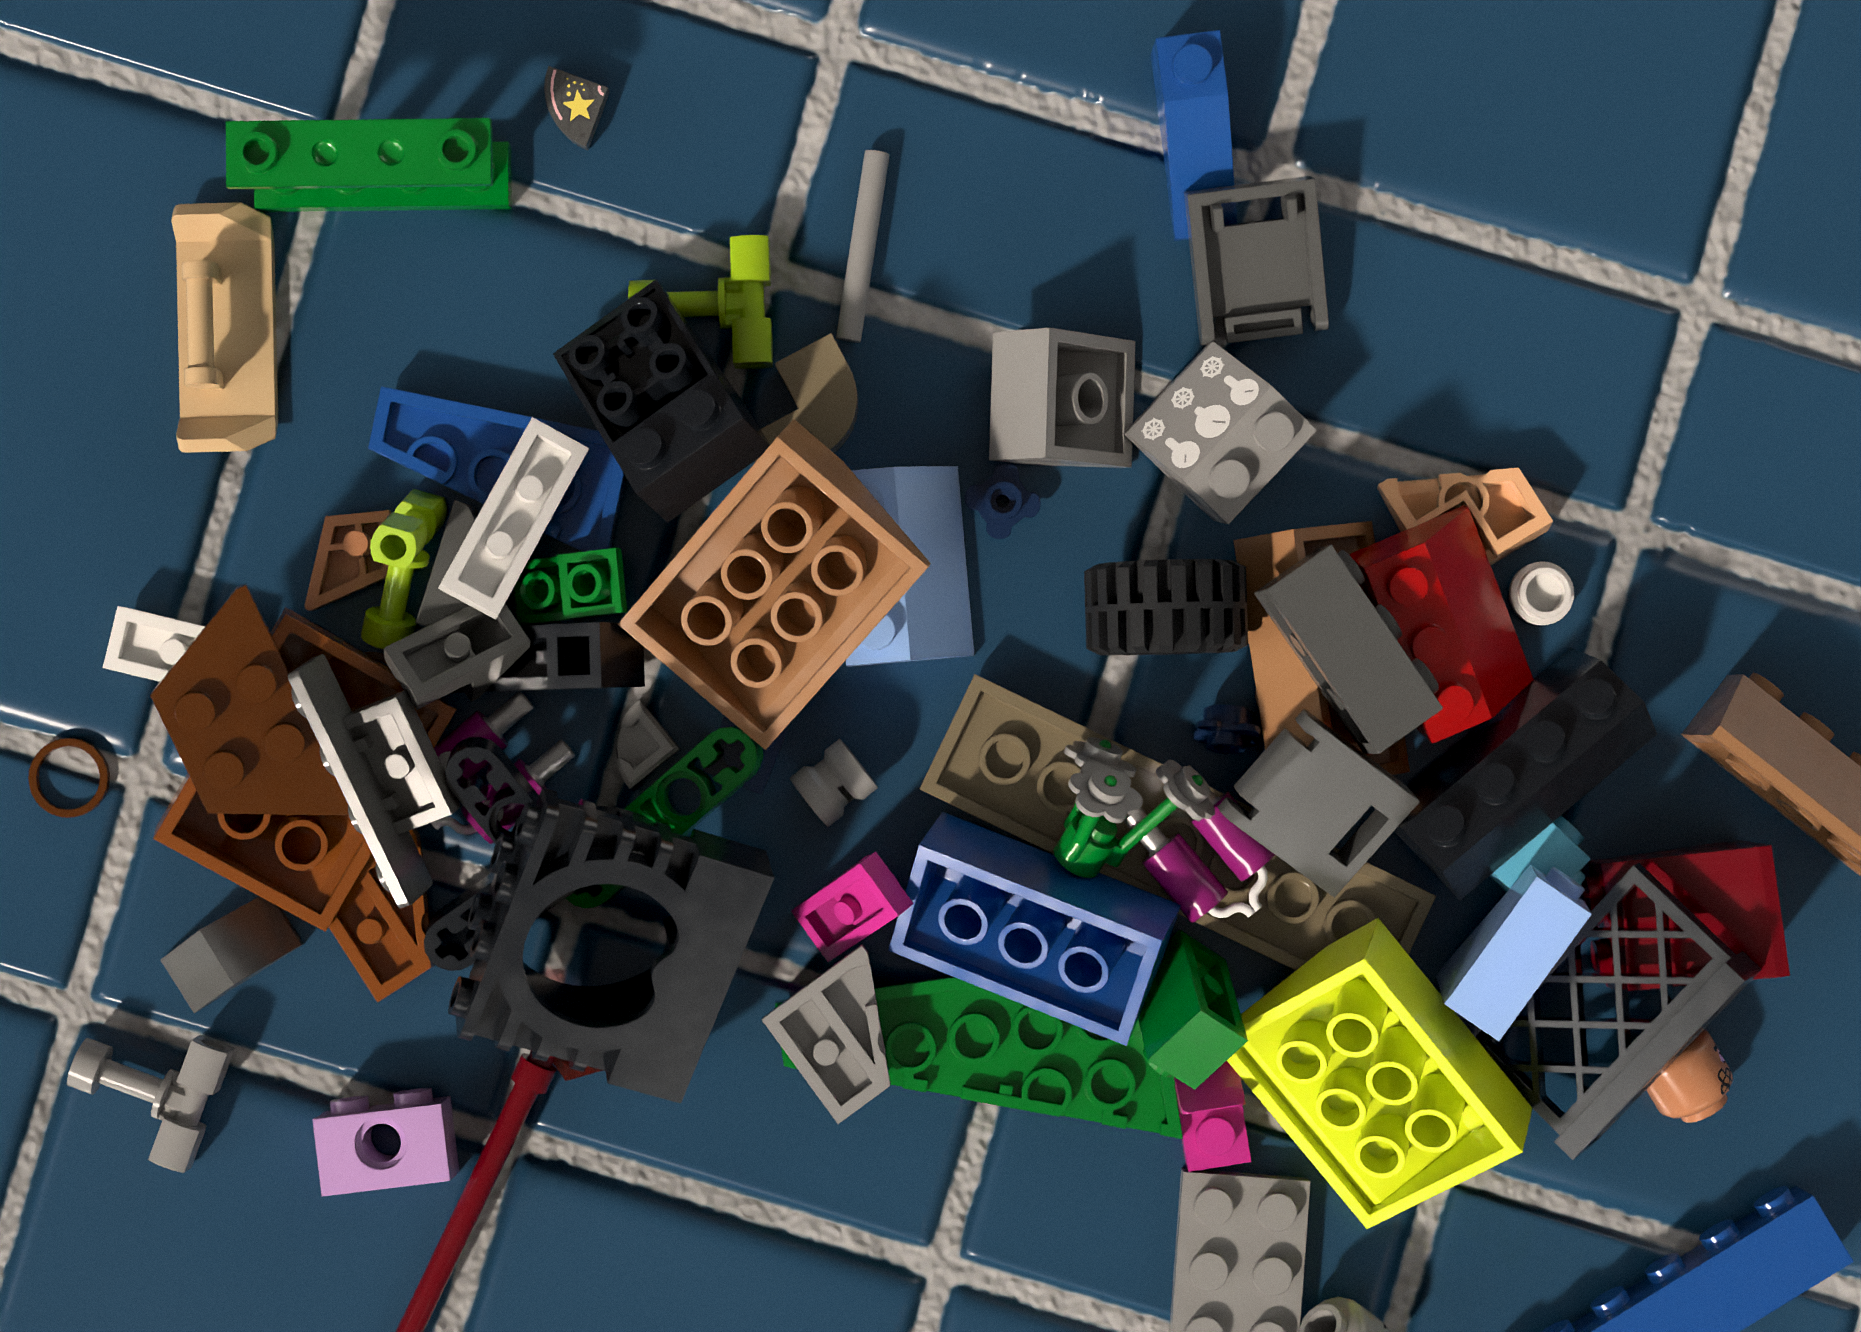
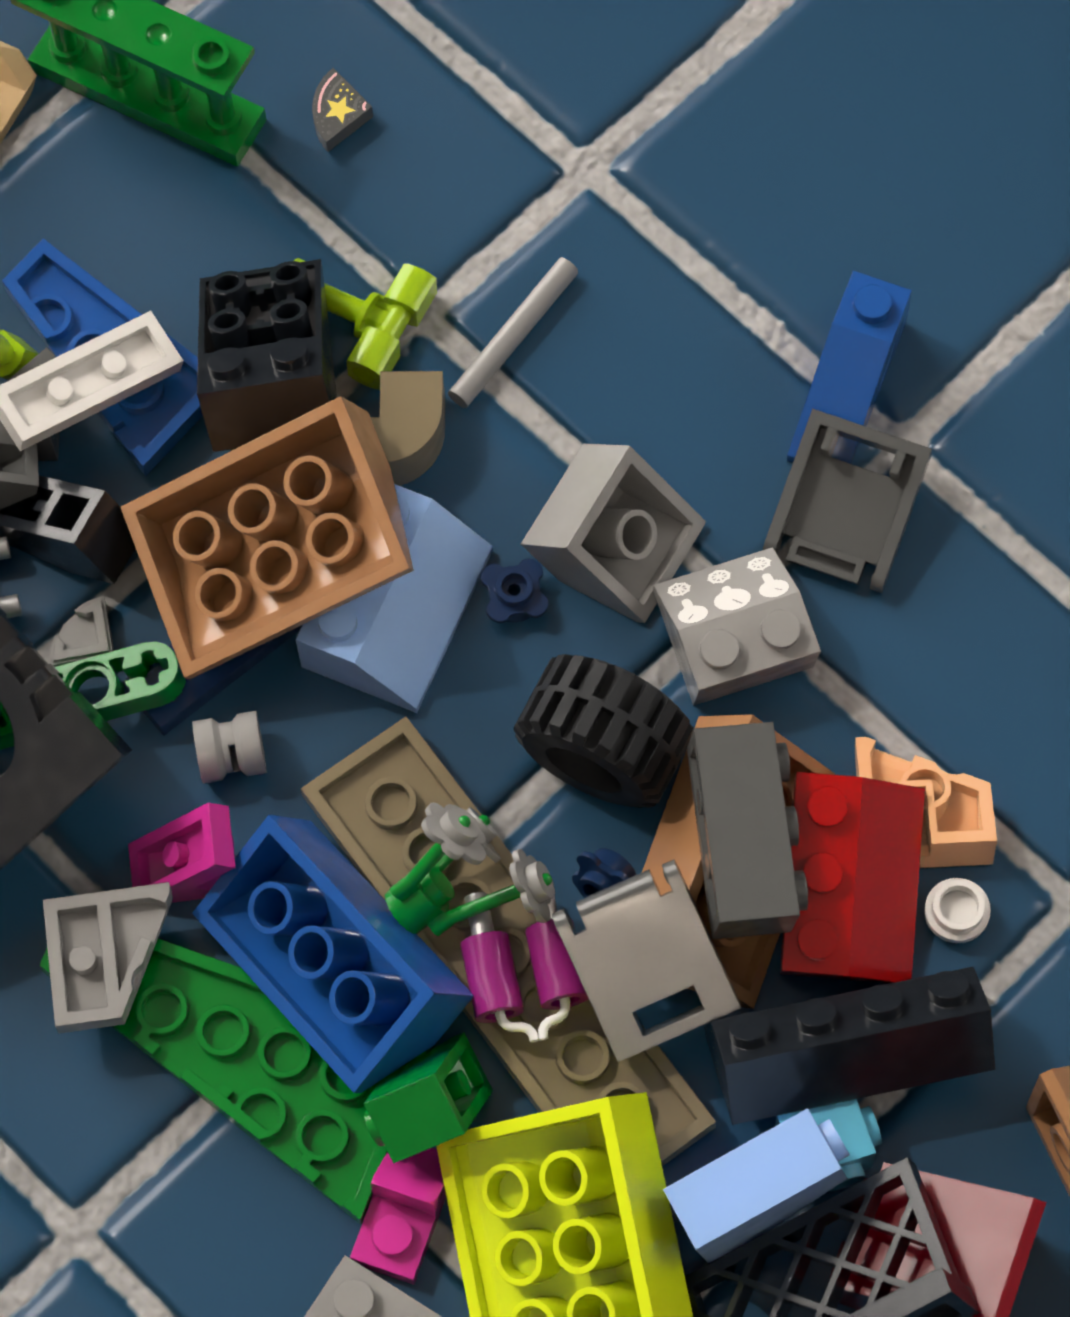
camera: 30 degrees right, 20 degrees down
green slope [514,548,627,625] -> none

